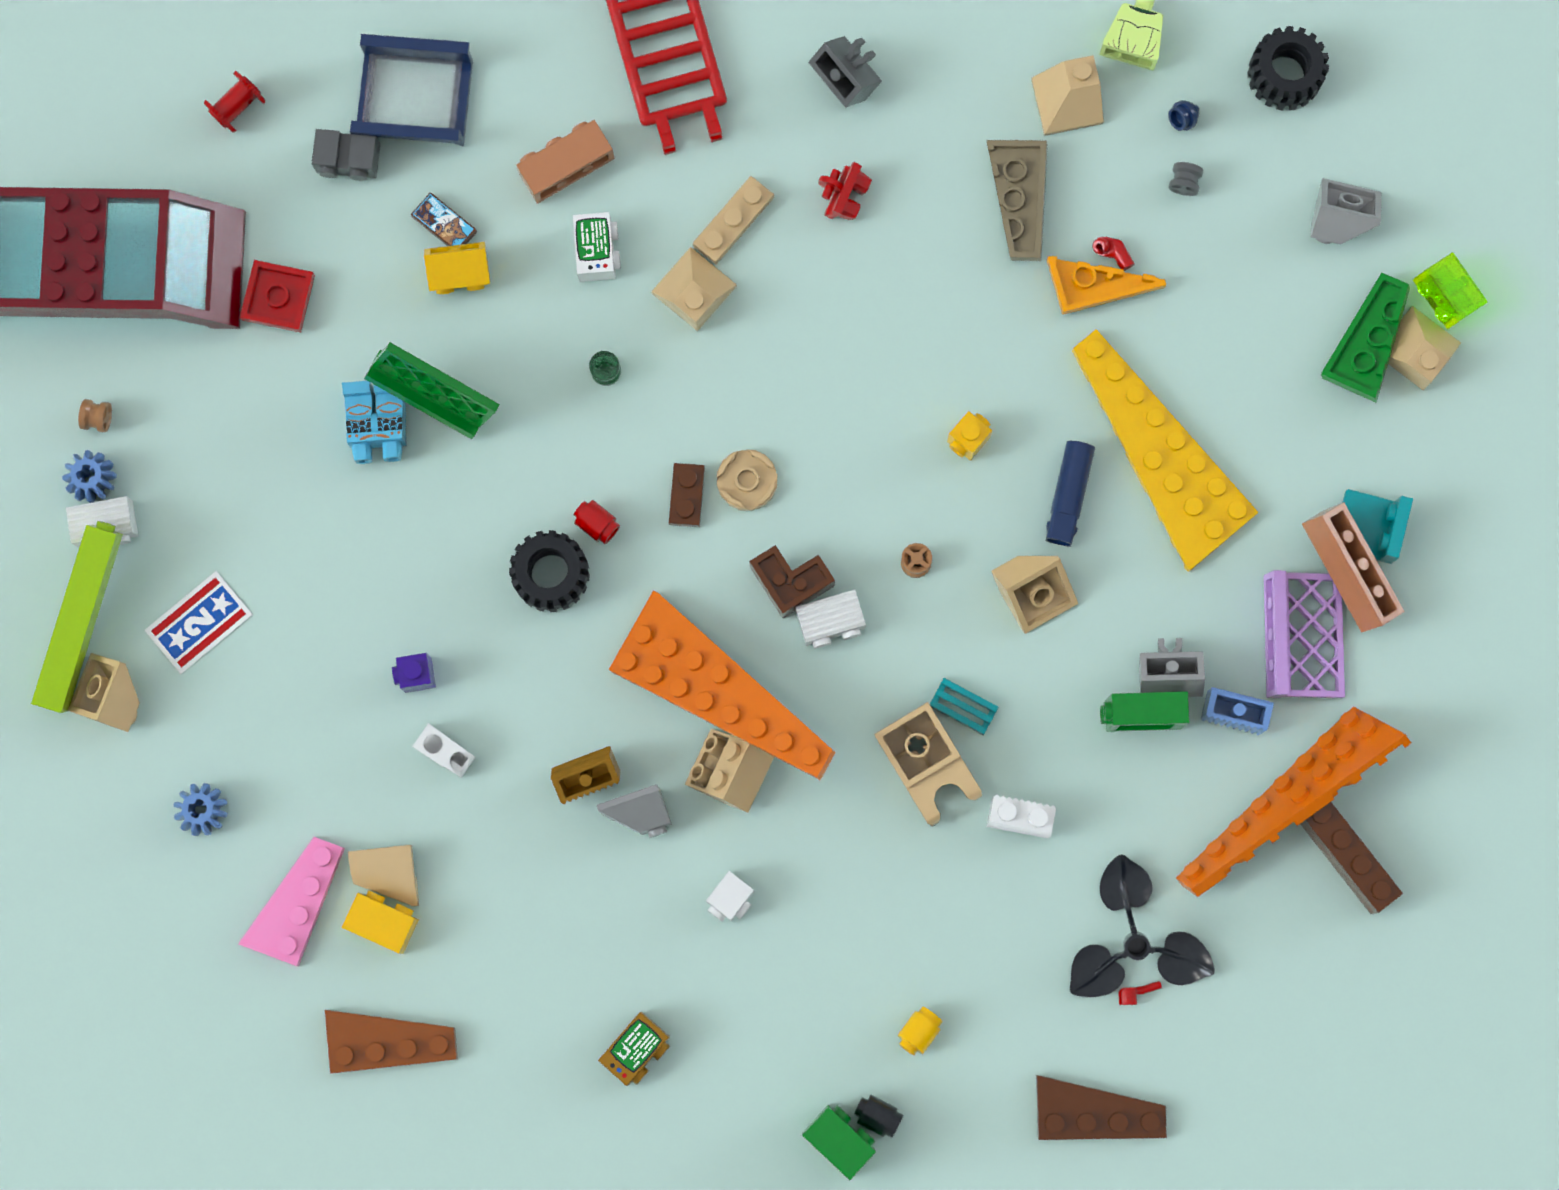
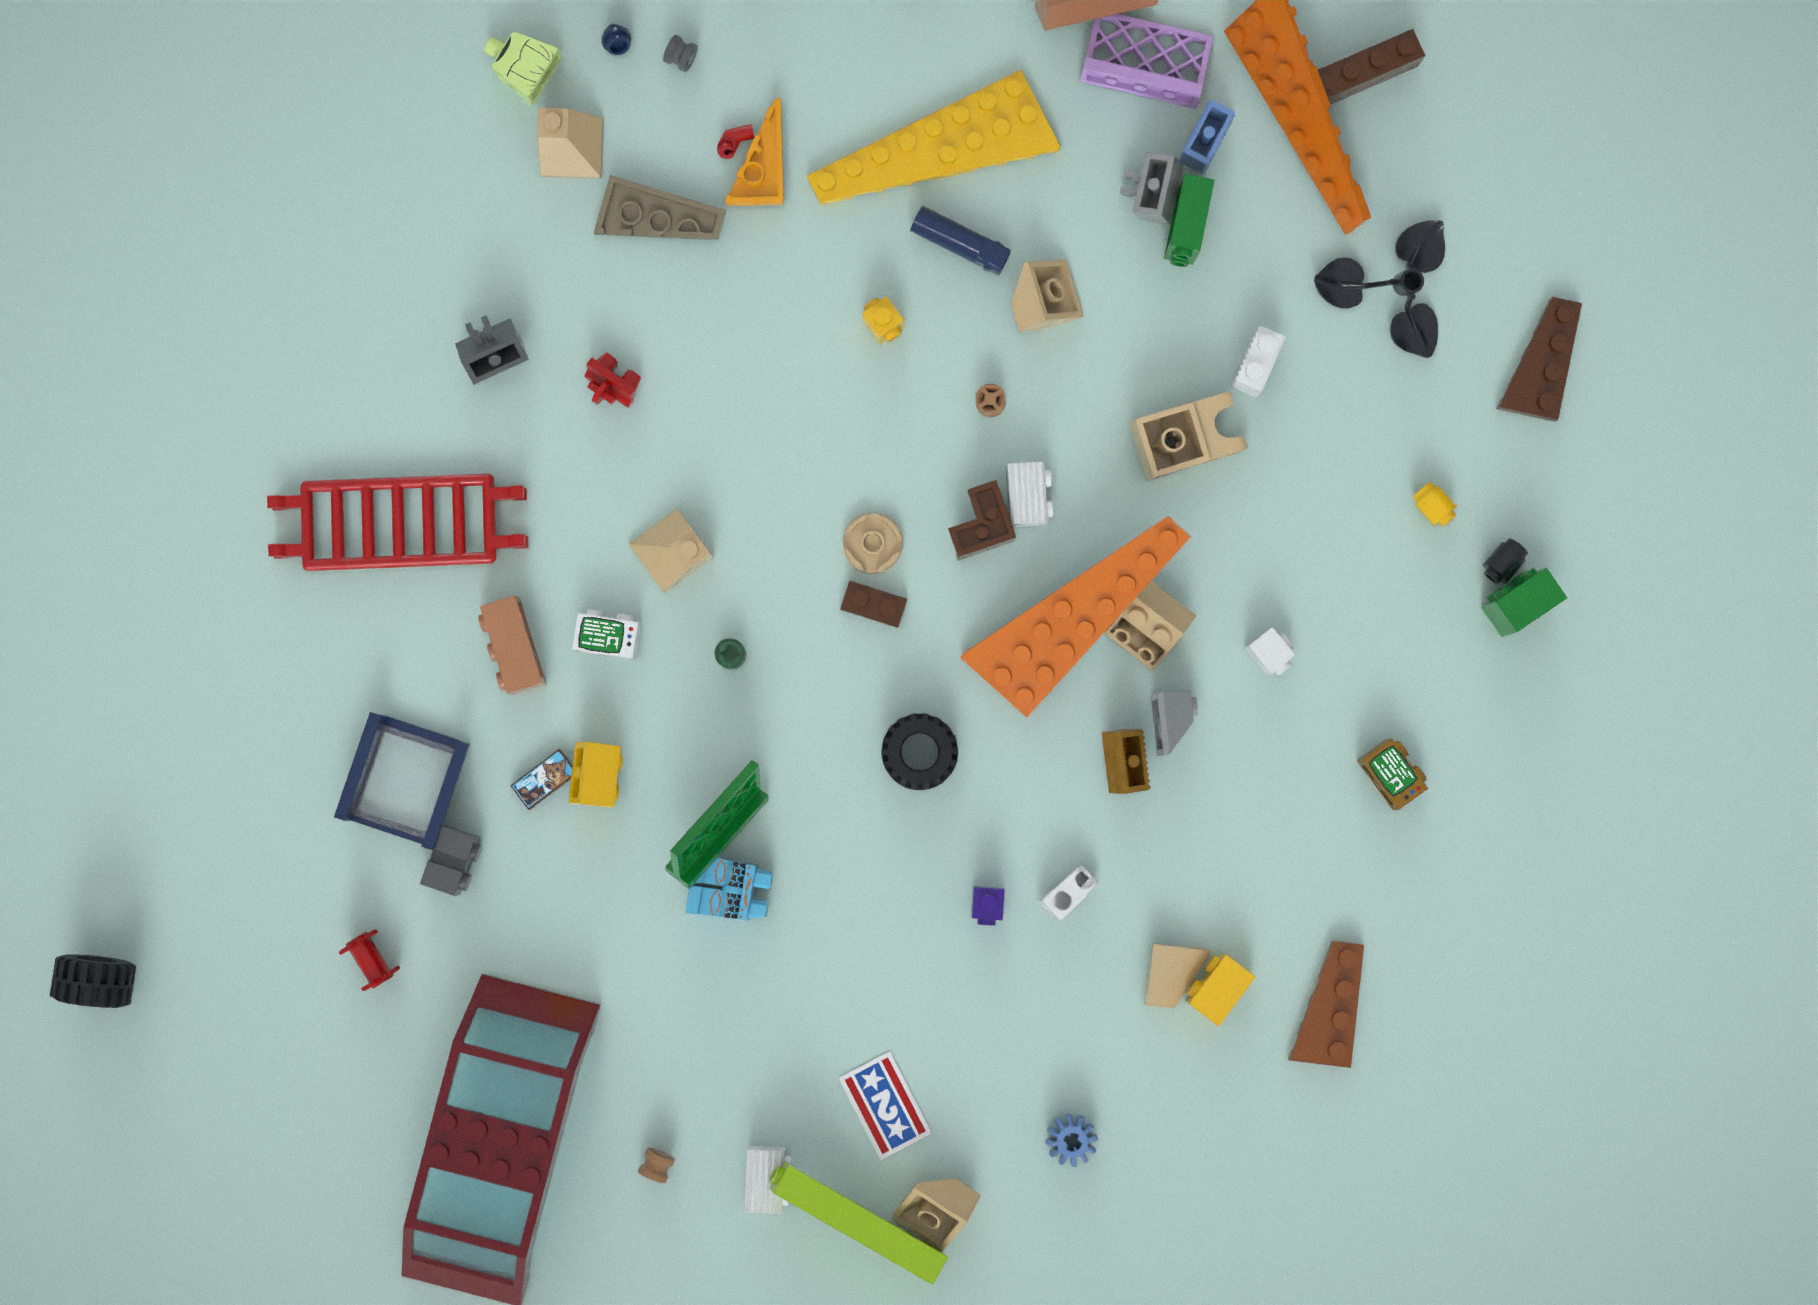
camera: 80 degrees left, 5 degrees up
medium blue gear [62,450,117,503] -> none
bright pink wing [238,837,345,966] -> none
red plate [240,260,315,333] -> none
red brick [573,500,620,544] -> none
tan plate [693,176,774,265] -> none
teal tile [930,678,999,735] -> none
red hand [1118,981,1162,1005] -> none

